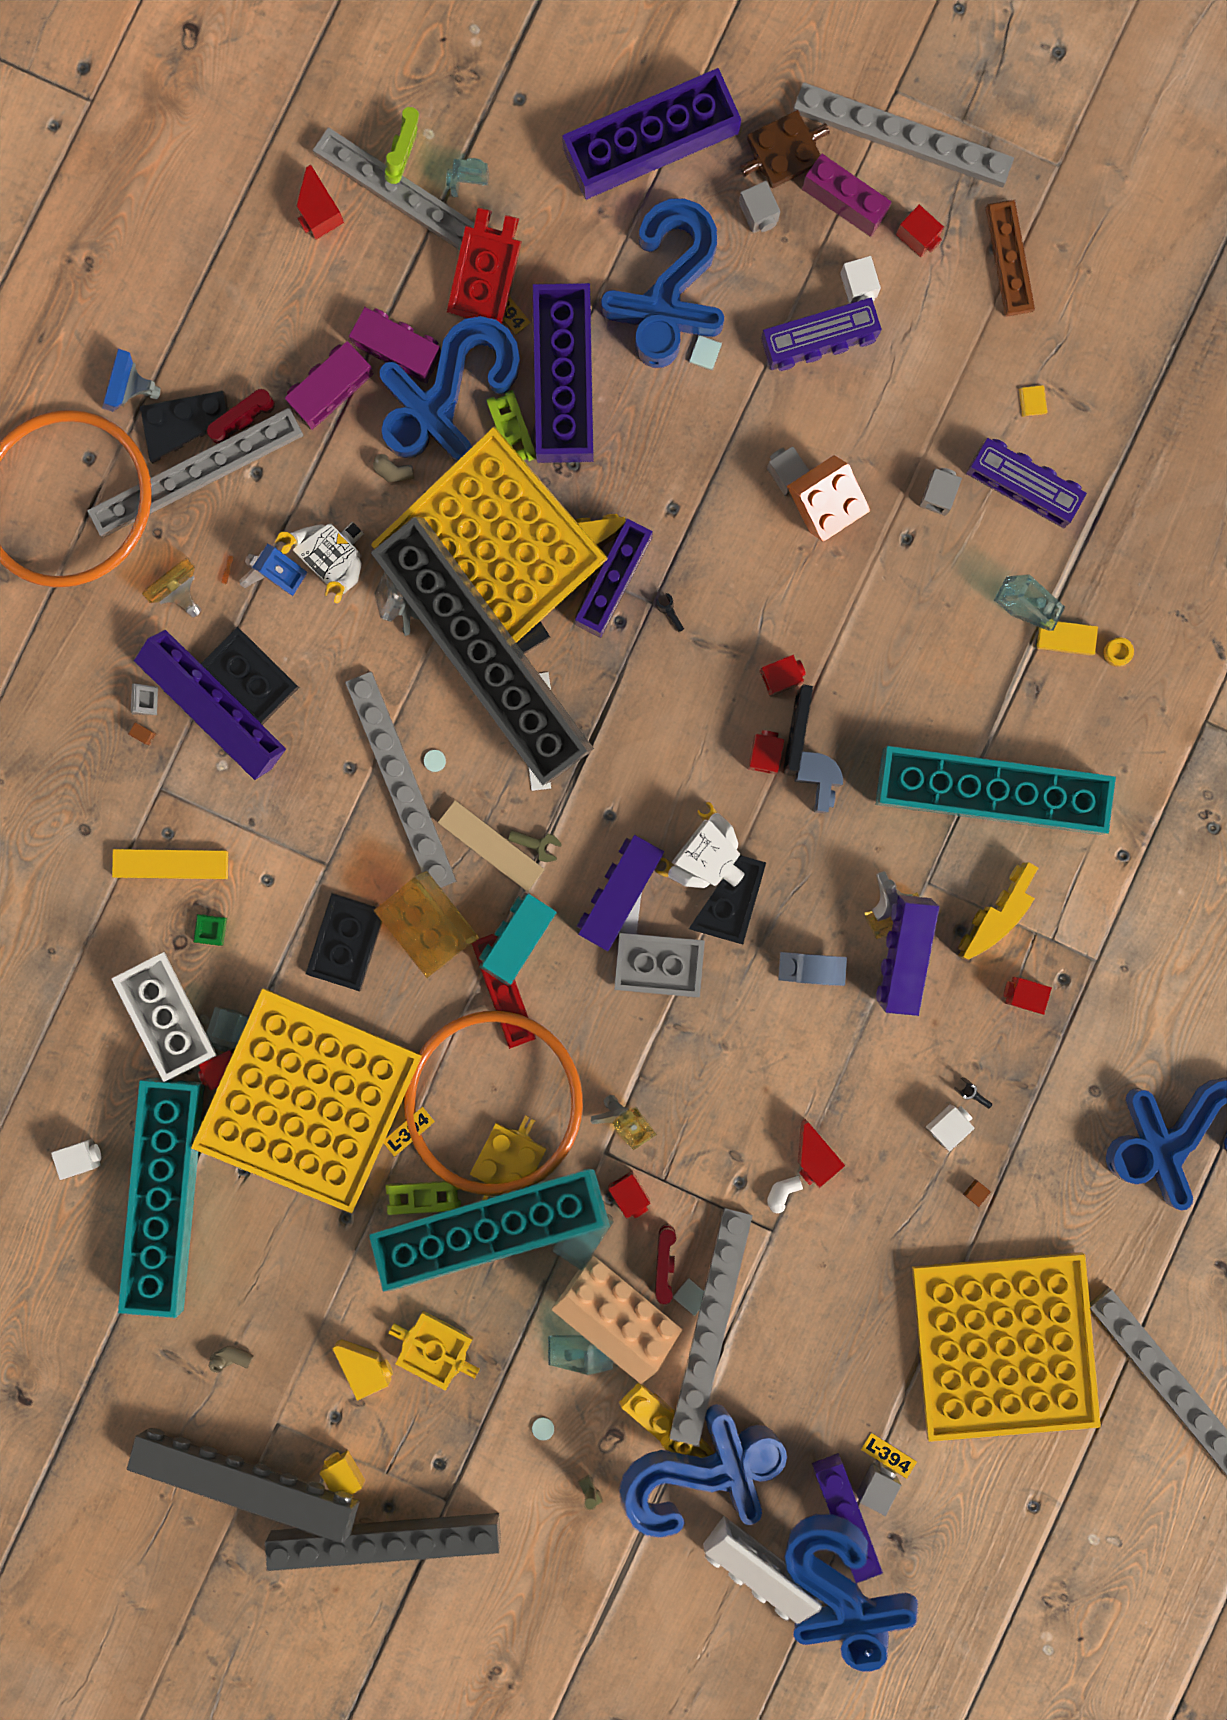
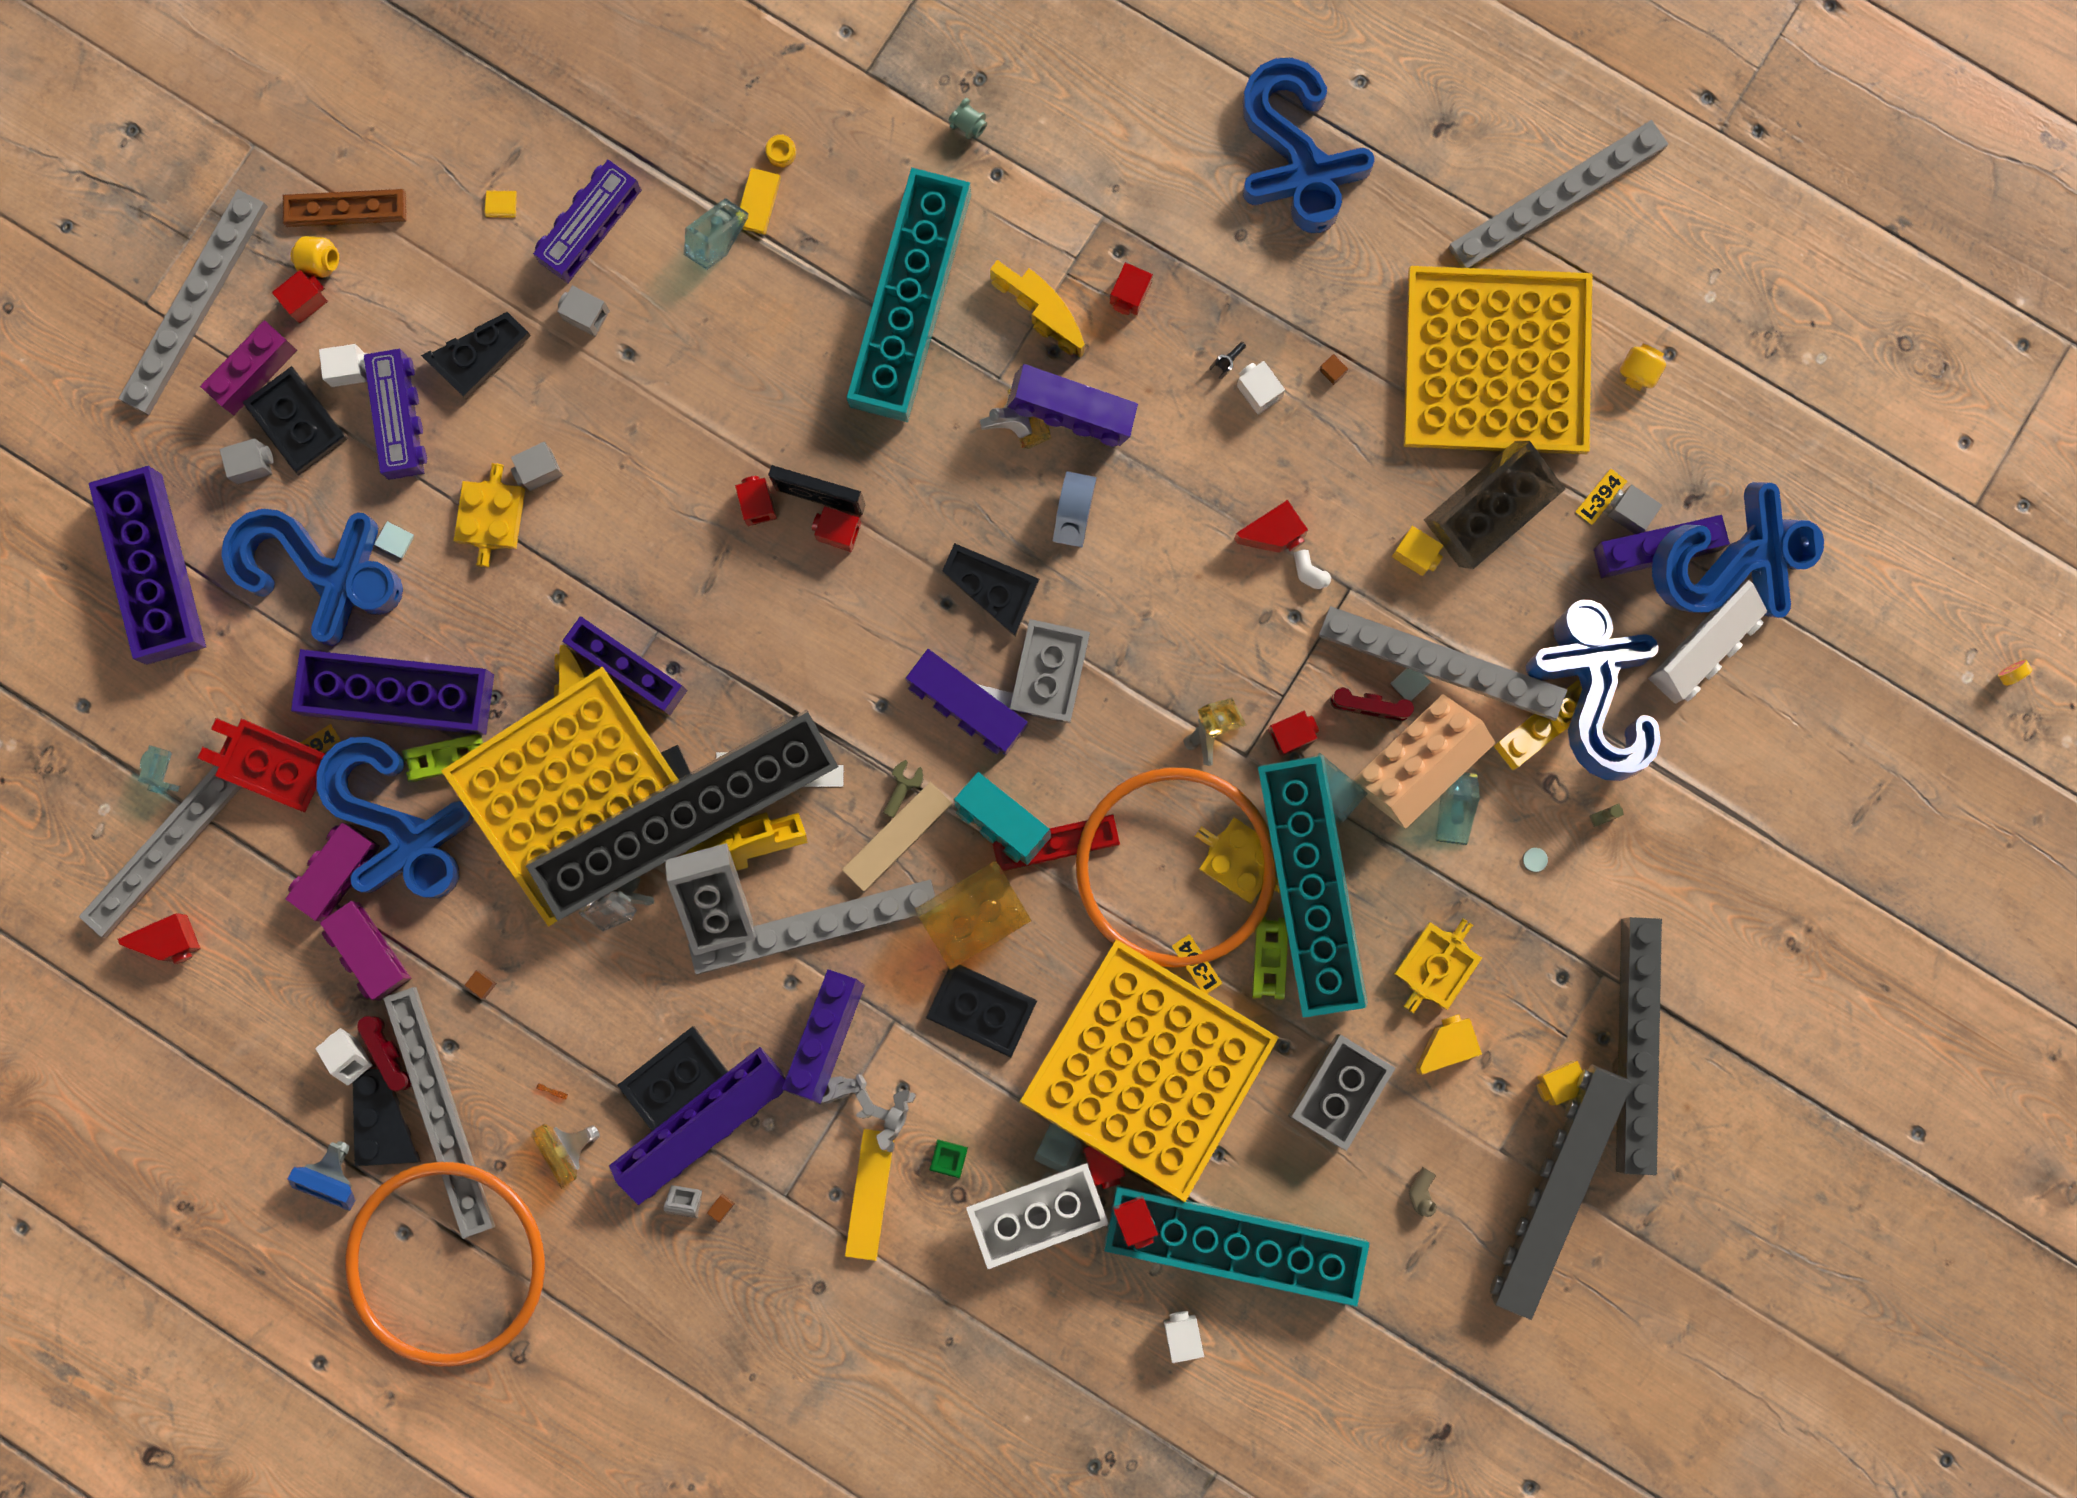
camera: 80 degrees left, 5 degrees down
blue piece [239,543,308,596] -> none
torso [274,522,364,603] -> none
dark tan arm [373,454,414,482] -> none
lime plate [385,107,419,184] -> none
light aqua piece [424,750,446,772] -> none
white torso [655,802,745,888] -> none
black hand [656,593,684,632] -> none
reddish brown plate [740,110,830,189] -> none
brick [787,455,870,542] -> none
sand blue brick [795,752,843,813] -> none
none -> black tile [242,366,348,475]
none -> yellow head [290,236,339,278]
none -> white brick [315,1028,373,1085]
none -> black wing [421,312,531,400]
none -> yellow plate [454,463,525,568]
none -> dark orange piece [464,970,497,999]
none -> light grey brick [665,843,755,956]
none -> yellow slope [683,812,808,871]
none -> dark purple brick [782,969,865,1104]
none -> light grey piece [821,1074,916,1153]
none -> sand green brick [948,98,987,139]
none -> red brick [1113,1196,1158,1249]
none -> light grey brick [1288,1034,1395,1151]
none -> yellow brick [1392,525,1444,577]
none -> clear smoke brick [1424,441,1565,569]
none -> yellow head [1620,343,1666,391]

